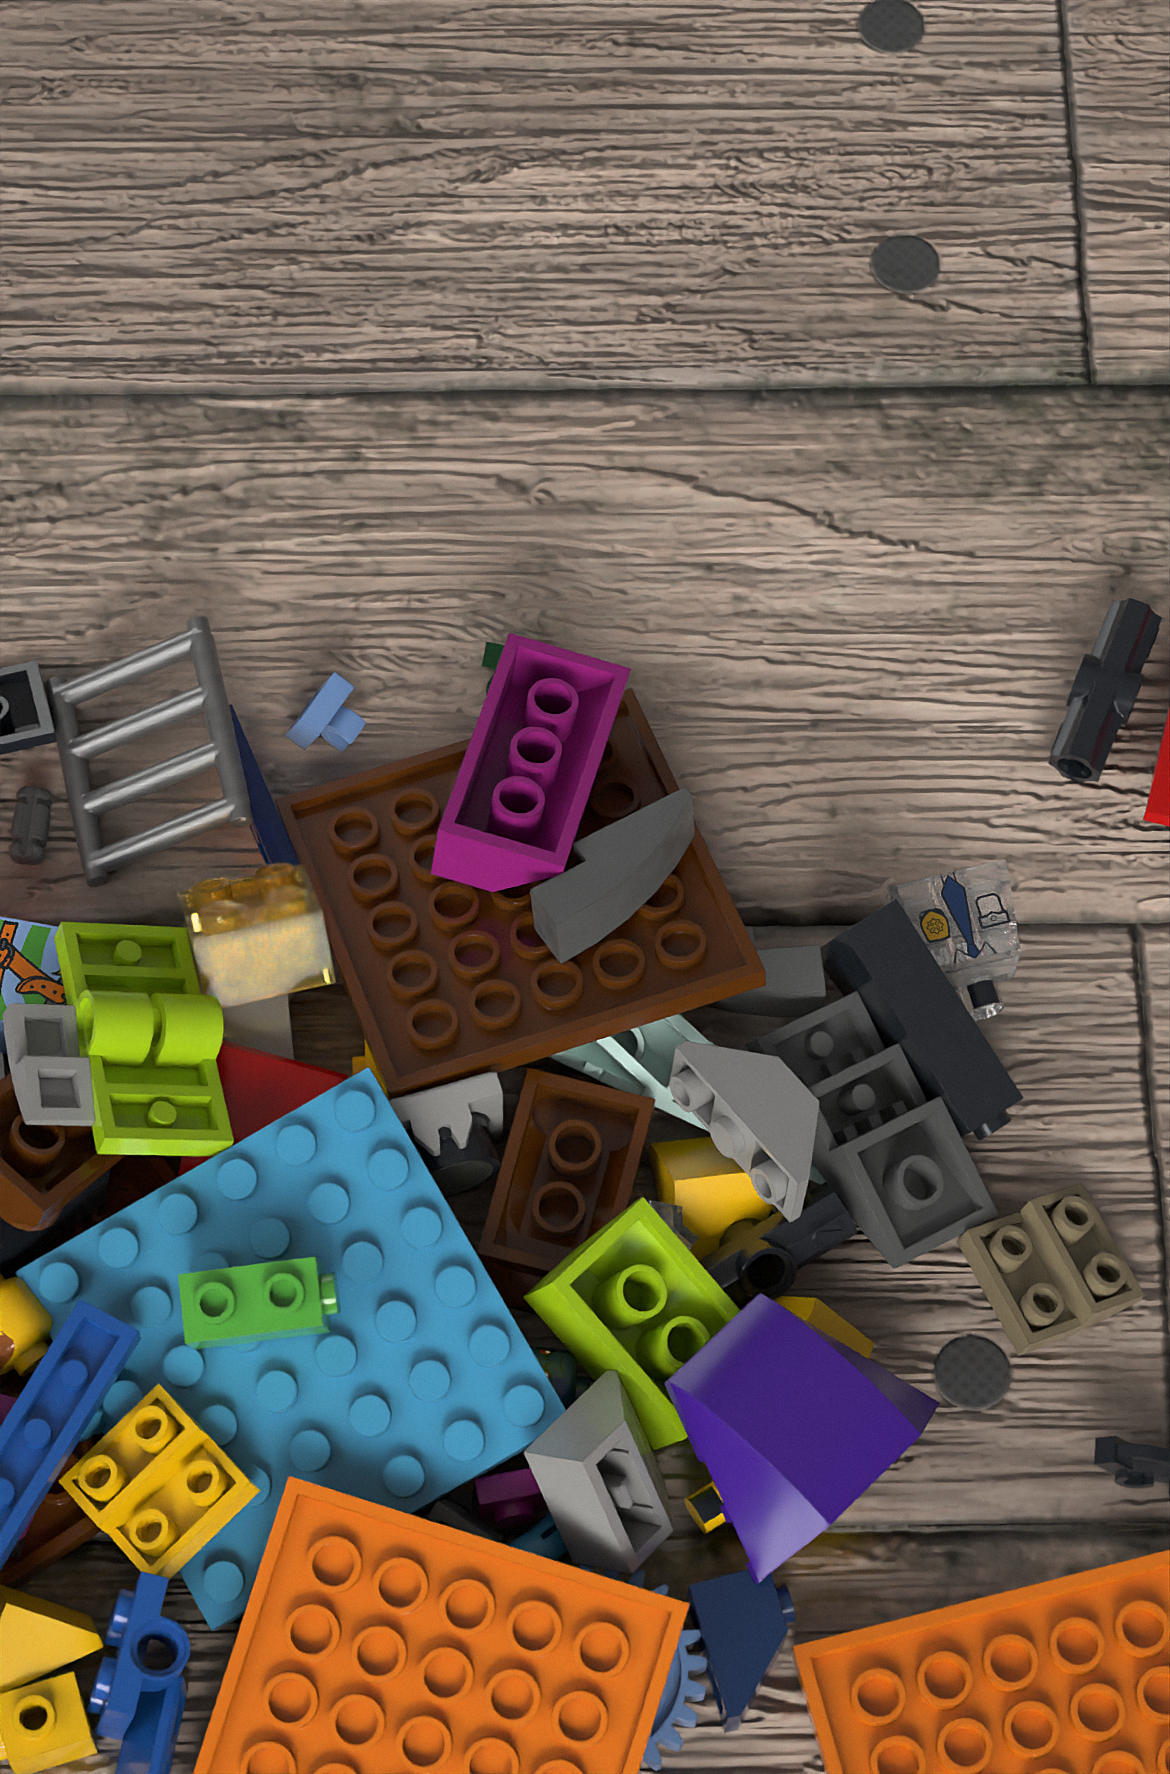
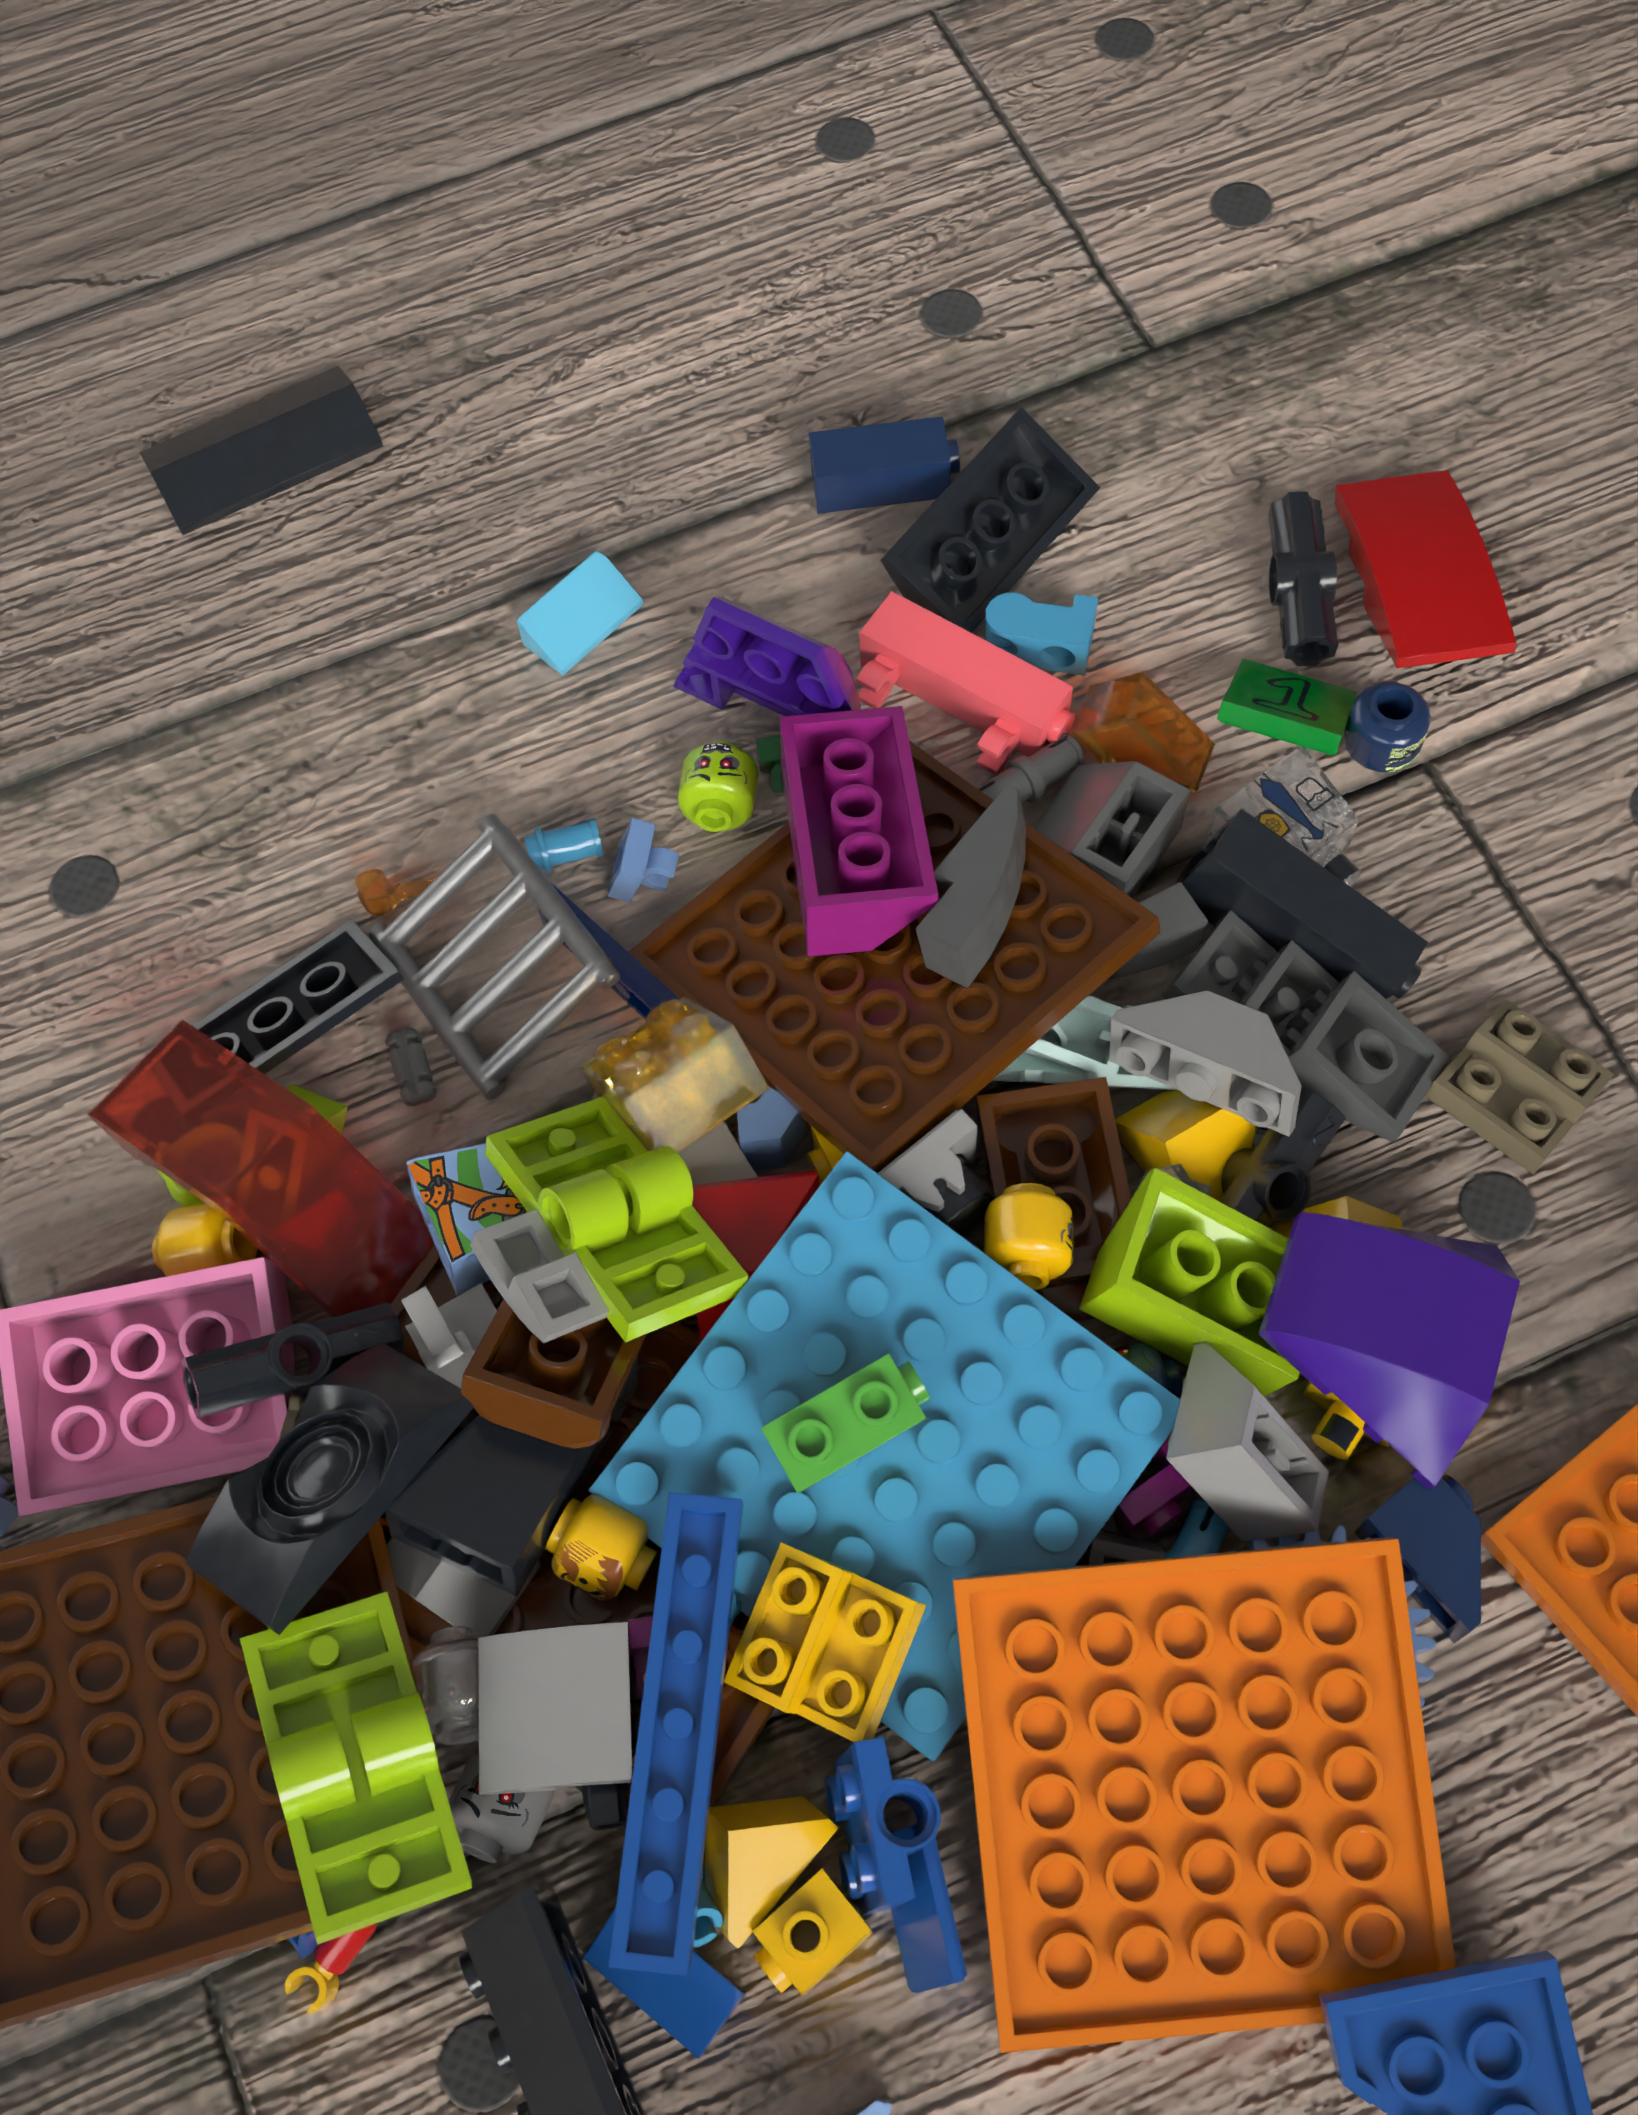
camera: 15 degrees left, 0 degrees up
none -> black slope [140,366,383,535]
none -> clear orange hand [355,869,435,917]
none -> medium azure slope [517,550,644,676]
none -> dark azure pin [524,818,604,874]
none -> dark purple wedge [673,597,861,716]
none -> lime head [677,741,759,832]
none -> medium blue piece [736,1086,806,1171]
none -> dark blue brick [809,416,960,514]
none -> coral brick [856,591,1075,776]
none -> black slope [880,407,1101,633]
none -> dark grey pin [977,733,1085,803]
none -> dark azure leg [984,592,1099,676]
none -> yellow head [984,1183,1073,1290]
none -> dark grey slope [1034,761,1190,898]
none -> clear orange slope [1071,672,1215,794]
none -> green tile [1217,658,1357,756]
none -> dark blue head [1344,681,1431,772]

